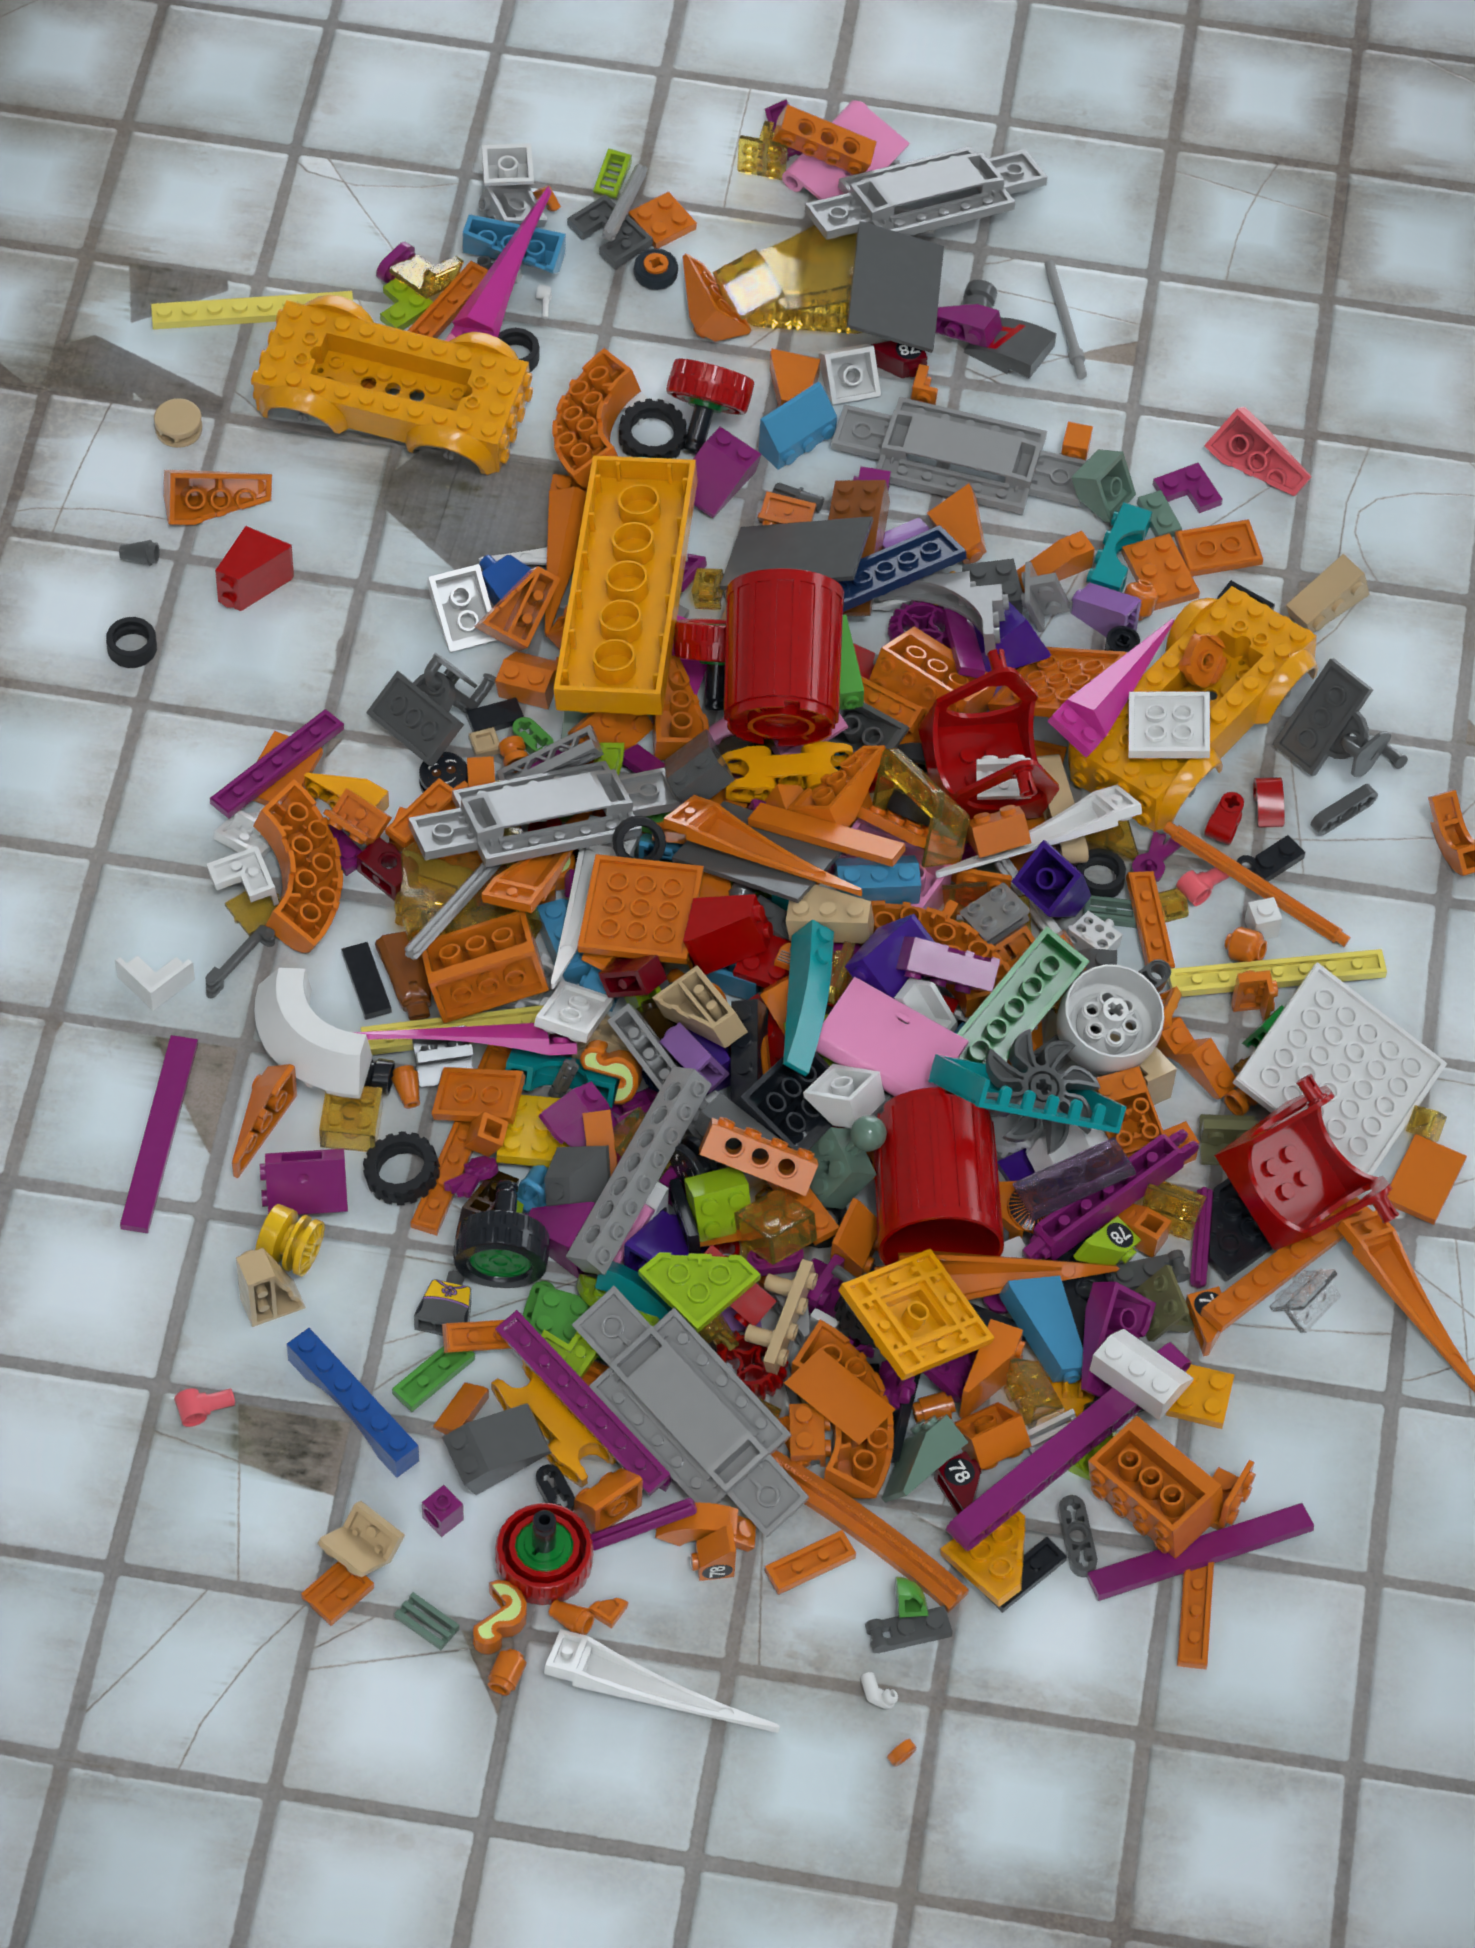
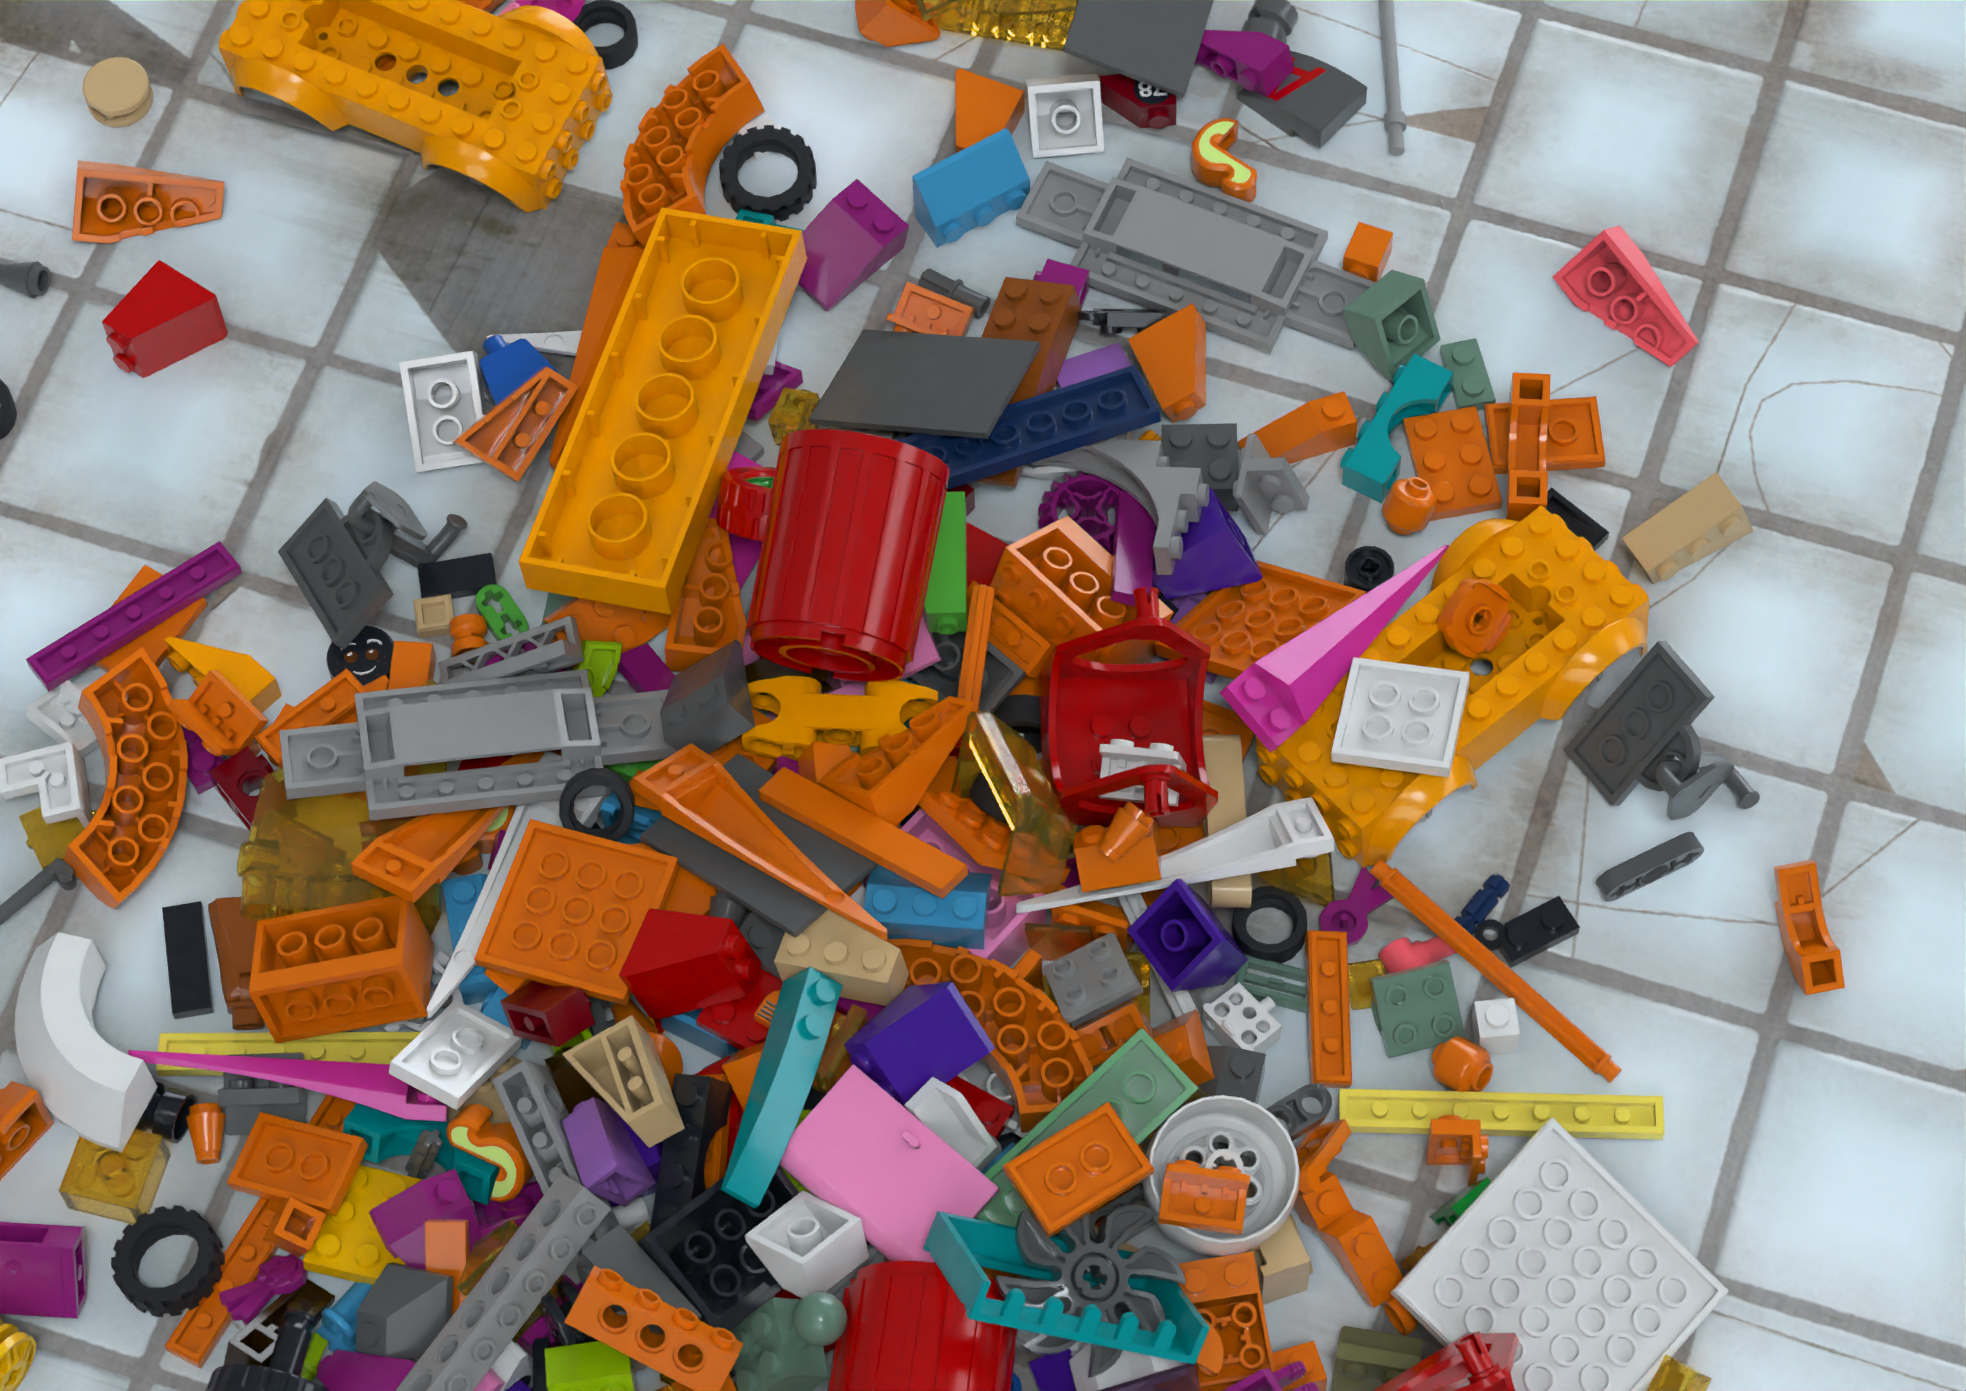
camera: 15 degrees right, 5 degrees up
light grey axle [405,862,502,960] -> none
orange slope [495,651,558,709] -> none
red wheel [666,358,754,453] -> none
wedge [896,936,1000,994] -> none
orange bracket [911,364,938,405] -> none
medium lavender slope [1071,583,1142,637] -> none
magenta plate [1153,462,1223,513] -> none
red piece [1204,792,1244,845] -> none
red panel [1253,777,1285,828] -> none
none -> orange axle [957,584,995,735]
none -> orange tile [1003,1102,1154,1238]
none -> black hinge [1078,308,1167,334]
none -> orange cone [1097,801,1154,863]
none -> orange bracket [1157,1160,1250,1235]
none -> orange animal [1191,118,1257,203]
none -> orange tile [1196,1318,1224,1376]
none -> sand green plate [1369,959,1466,1058]
none -> dark blue axle [1454,874,1510,935]
none -> orange arch [1506,372,1551,521]

